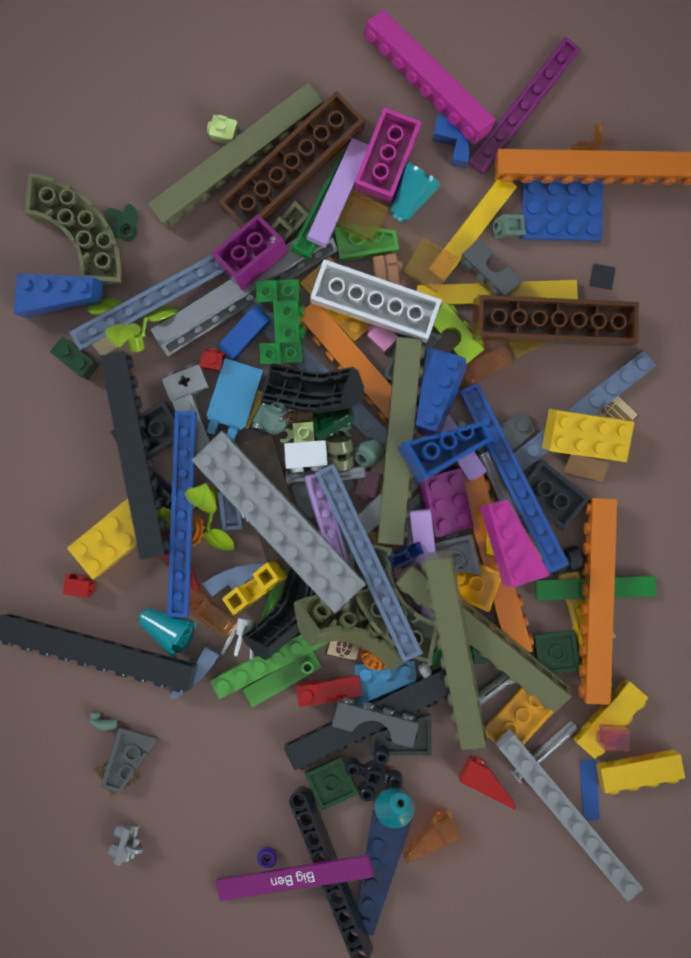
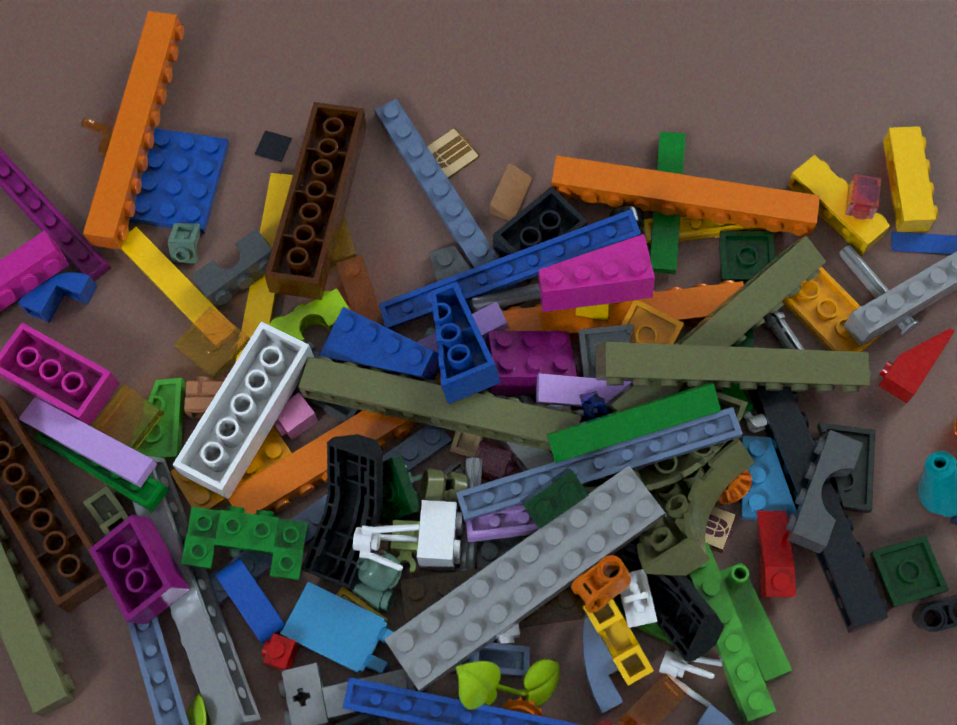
camera: 80 degrees left, 20 degrees down
black gear [345,745,403,802] -> none
sand green head [354,438,384,468] -> none
teal cone [390,163,441,223] -> none
yellow brick [542,408,635,462] -> none
none -> white plant [353,524,420,571]
none -> dark green brick [520,467,589,529]
none -> green tile [546,382,721,463]
none -> orange piece [571,555,631,613]
none -> white hips [620,569,657,628]

